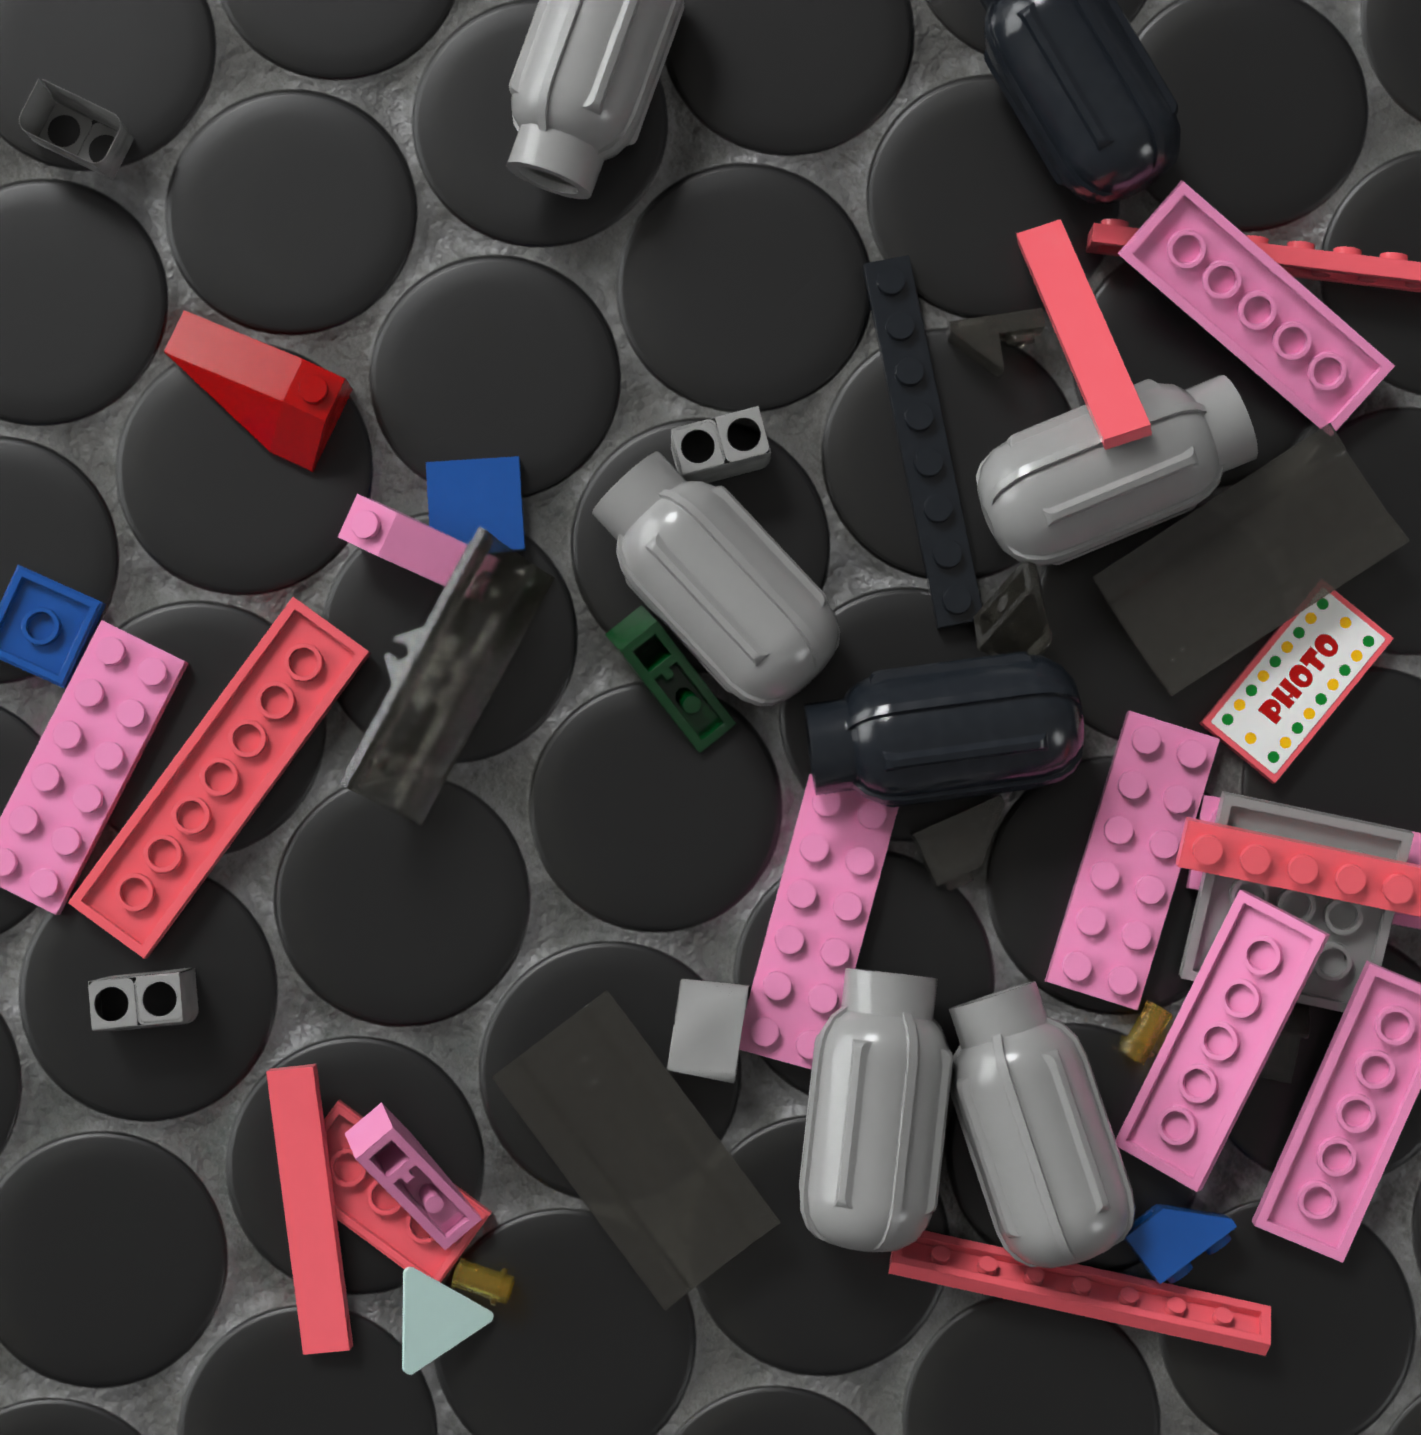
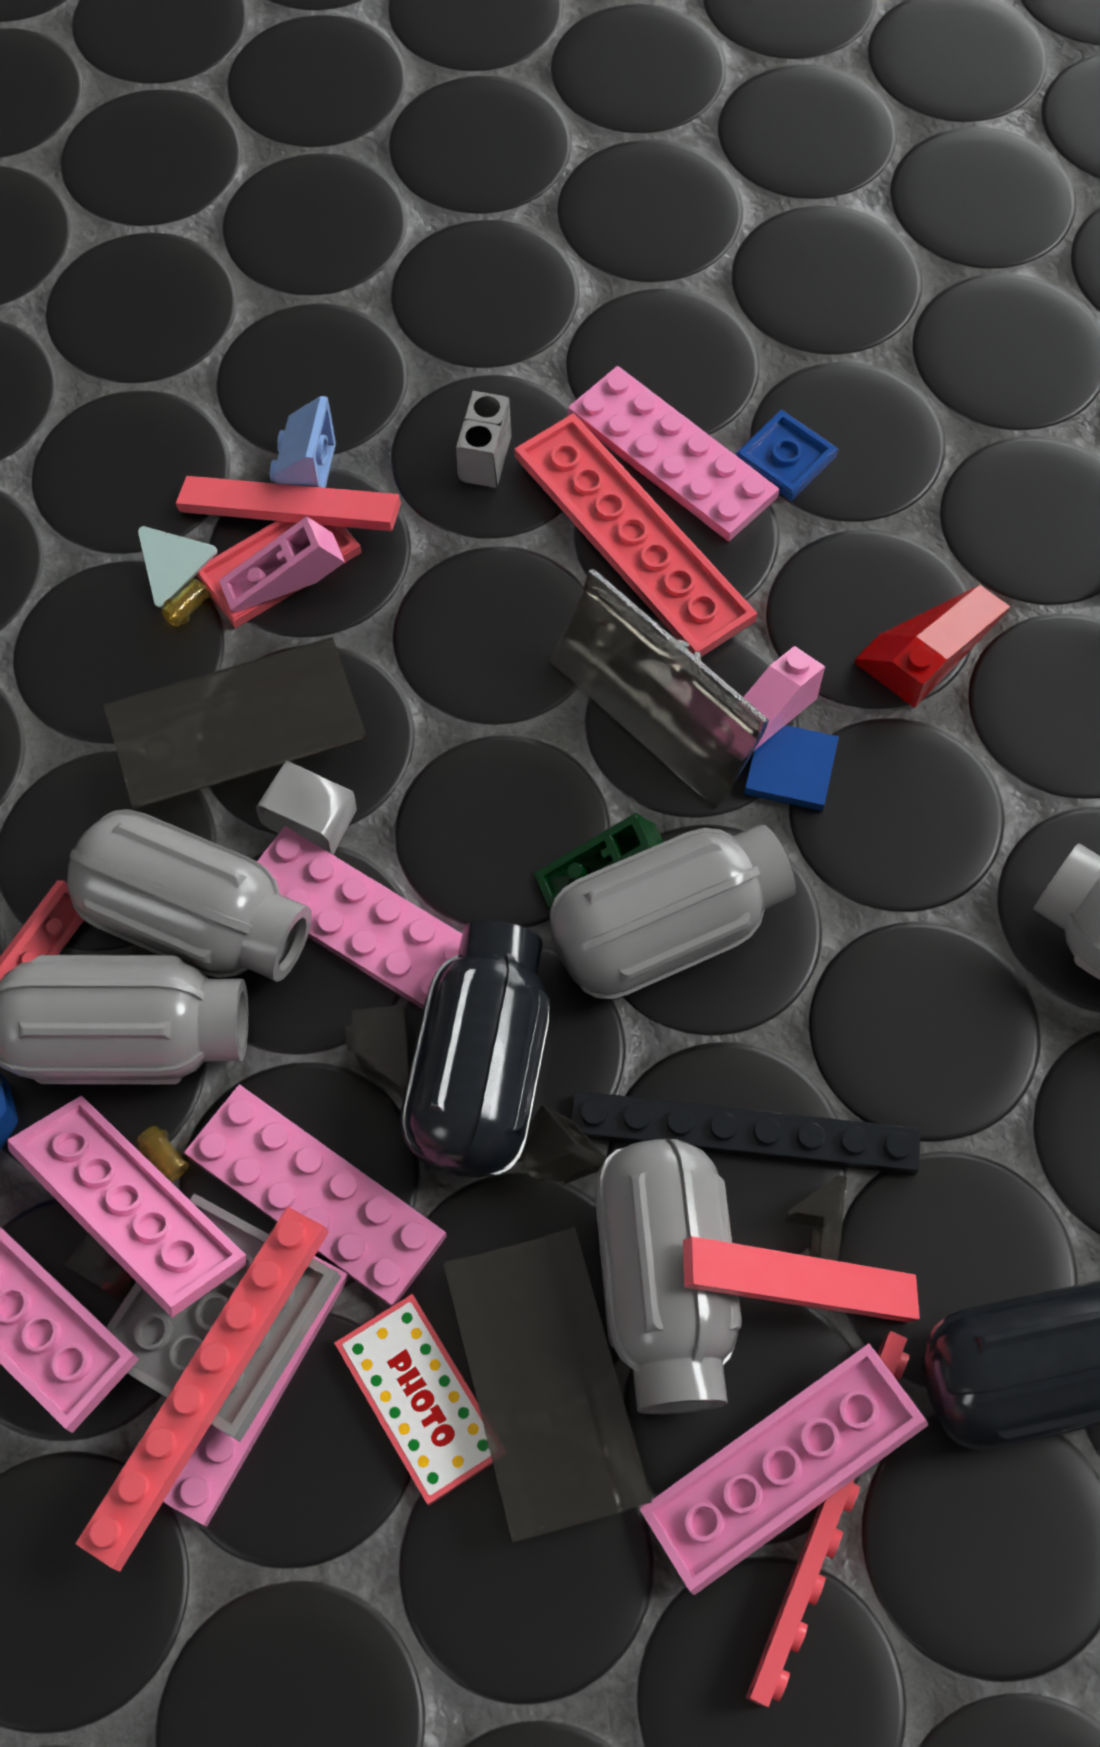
camera: 105 degrees right, 20 degrees down
light grey piece [671,406,771,483] -> none
none -> light blue slope [270,396,336,488]

